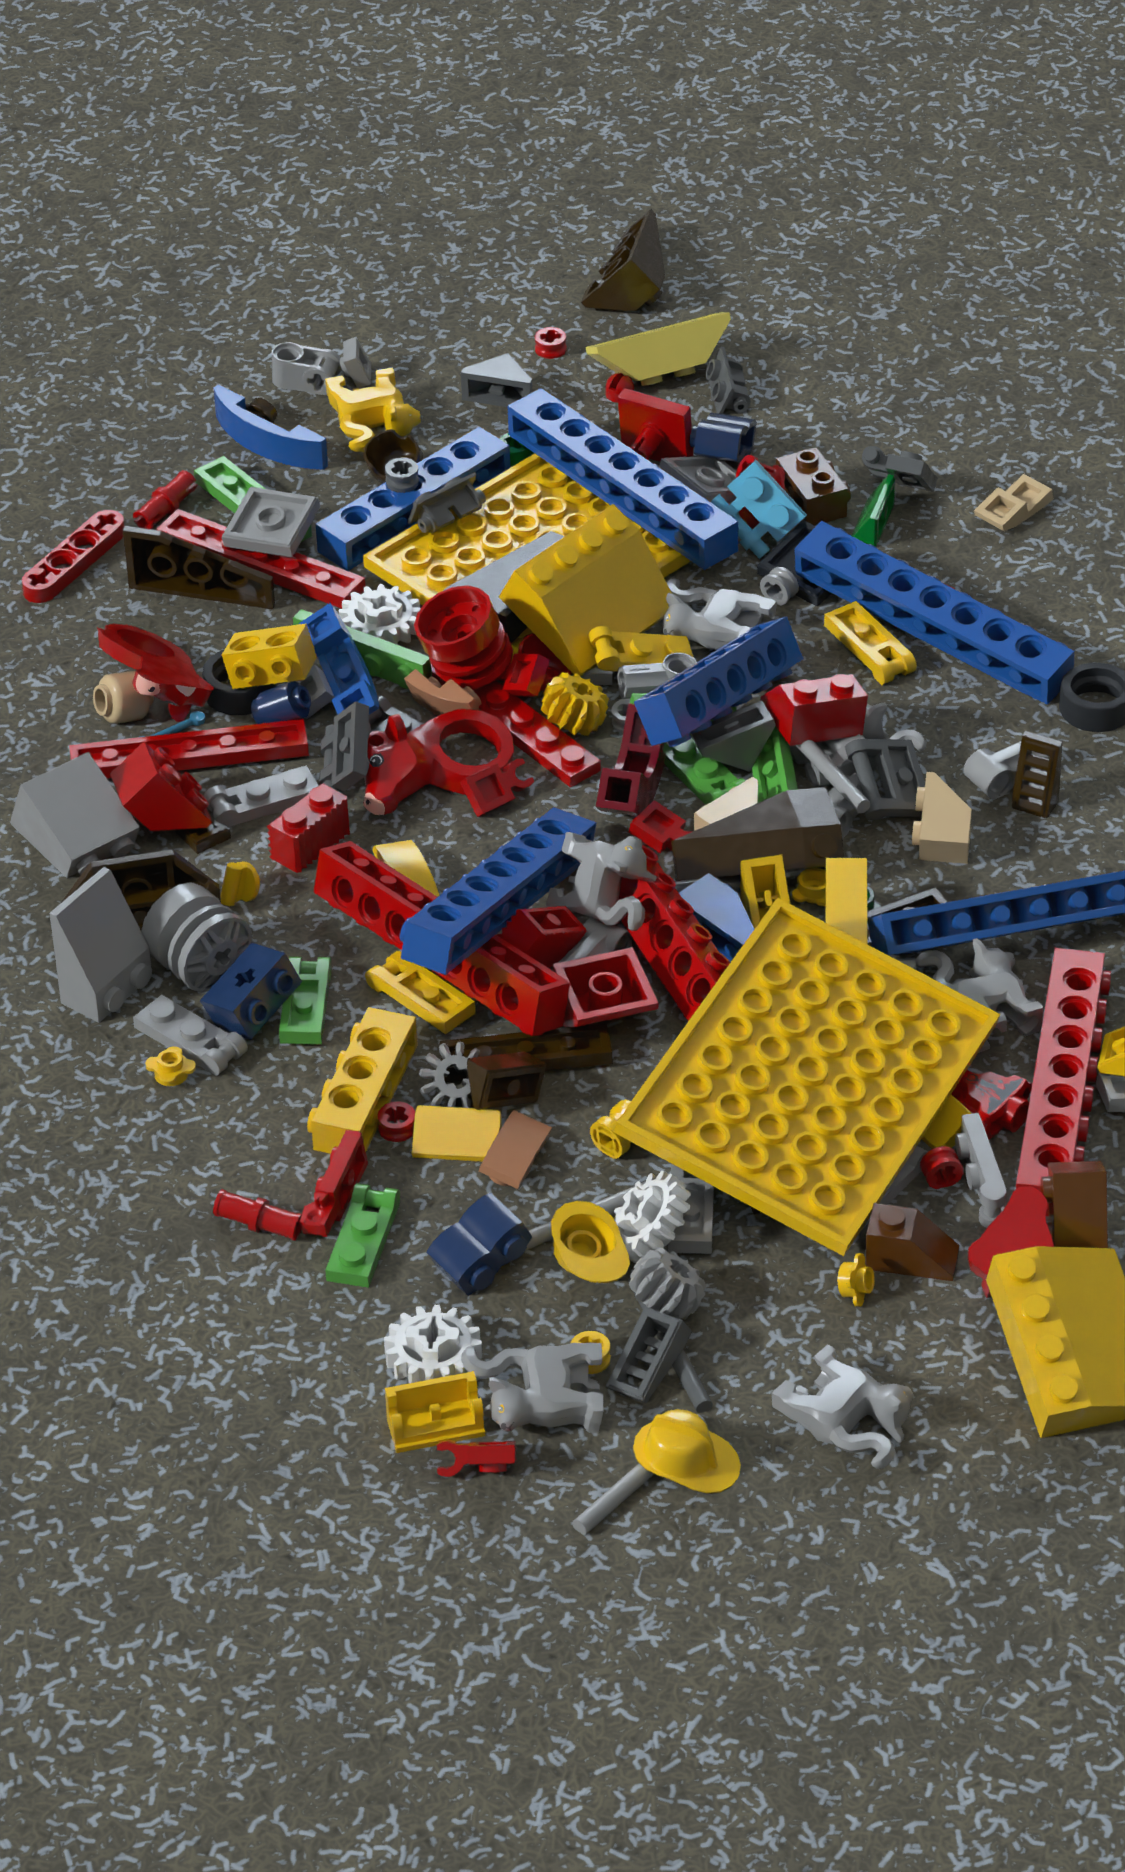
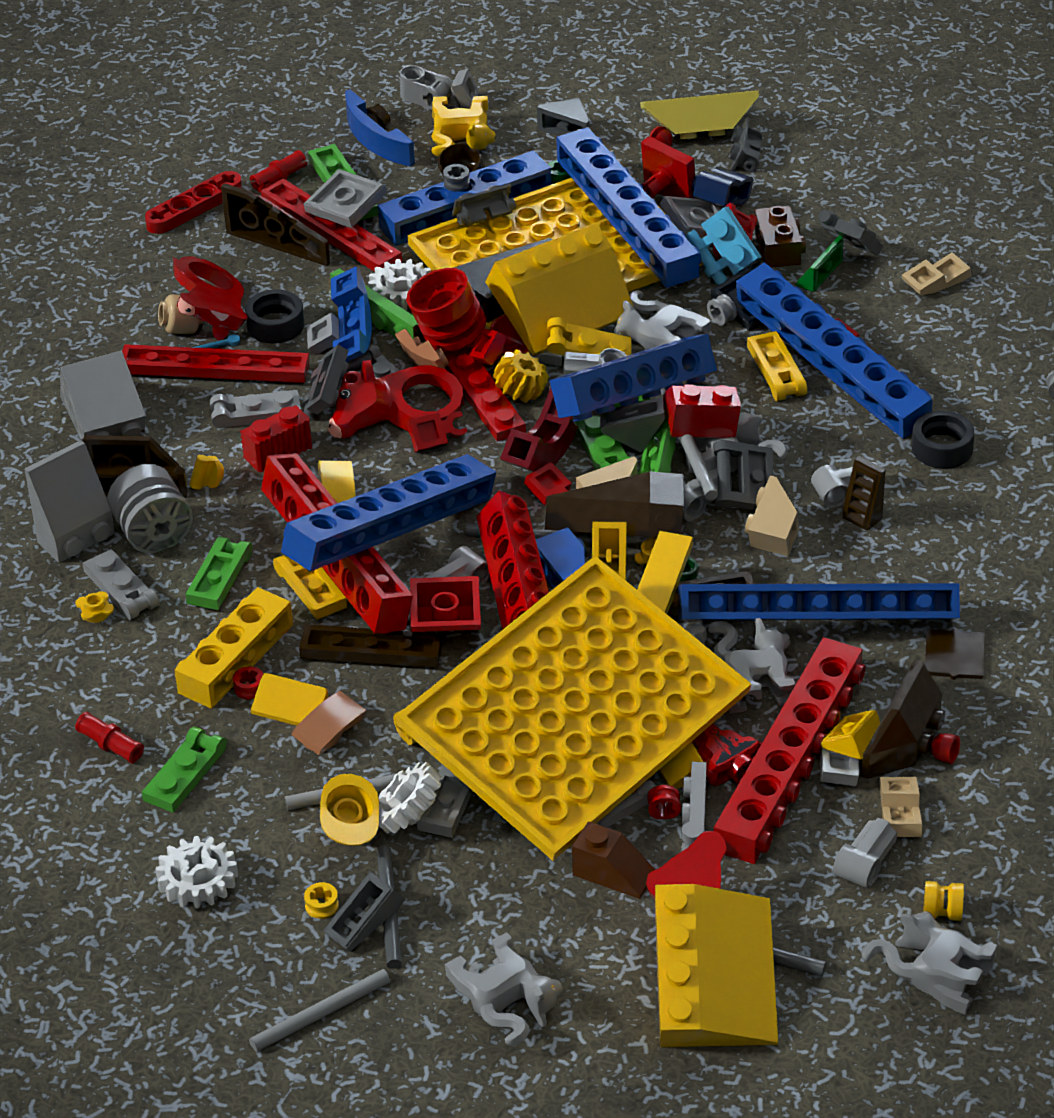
camera: 15 degrees right, 0 degrees up
red slope [110,742,212,831] -> none
dark brown tile [176,821,231,854] -> none
dark blue brick [200,942,302,1040] -> none
yellow brick [222,623,317,689] -> none
dark blue brick [251,681,311,724] -> none
red hinge [300,1130,368,1237] -> none
yellow hinge [385,1371,485,1453] -> none
light grey gear [419,1042,480,1108] -> none
dark blue brick [426,1192,532,1296] -> none
red plate [437,1440,516,1477] -> none
light grey animal [461,1342,604,1433] -> none
dark brown slope [467,1052,546,1110] -> none
red brick [497,906,587,968] -> none
red bush [535,327,567,359] -> none
light grey animal [545,832,657,931] -> none
dark brown wedge [581,209,665,311] -> none
light grey gear [629,1247,707,1320] -> none
yellow piece [633,1409,741,1493] -> none
yellow plate [837,1253,875,1307] -> none
reddish brown brick [1041,1161,1108,1248] -> none

